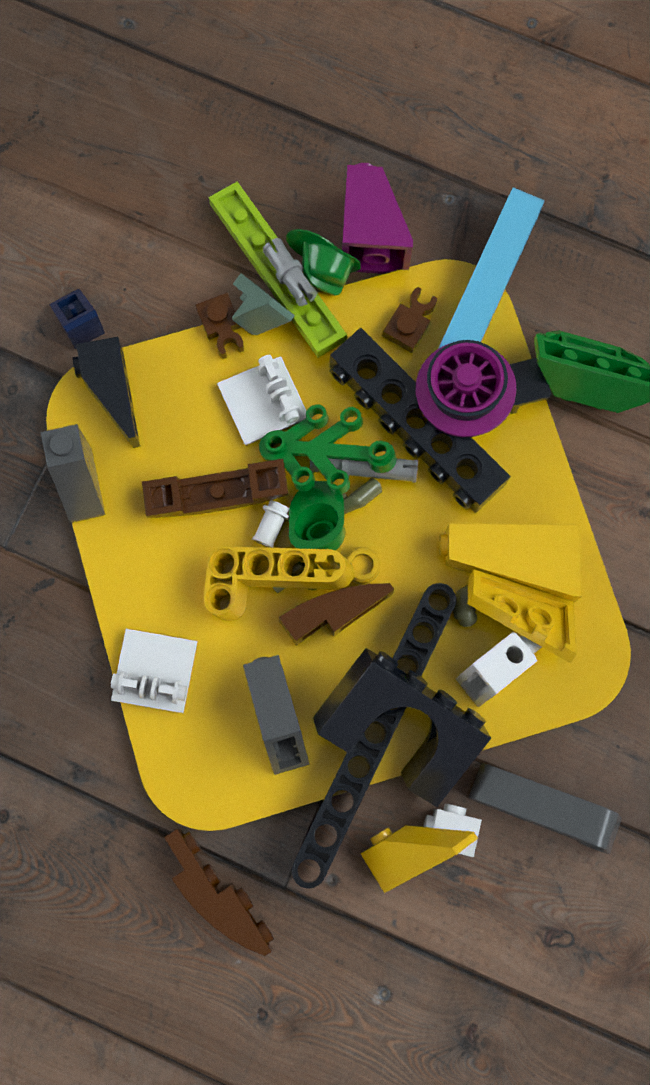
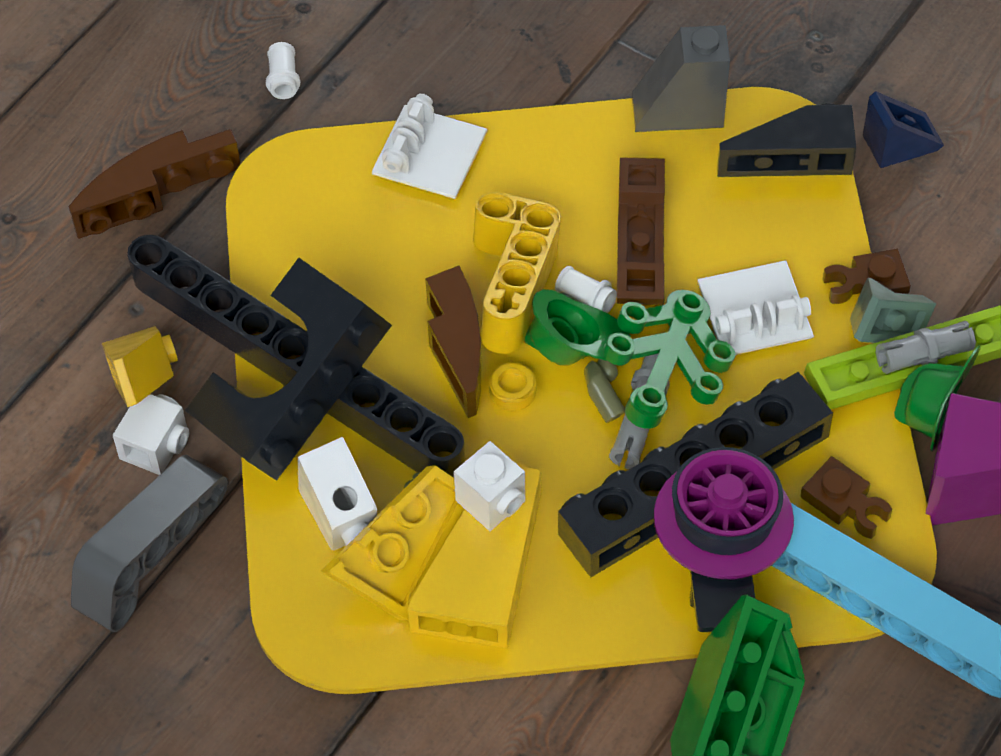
camera: 105 degrees right, 20 degrees down
dark grey slope [243,655,310,775] -> none
none -> white pin [266,42,301,99]
none -> white brick [454,441,525,531]

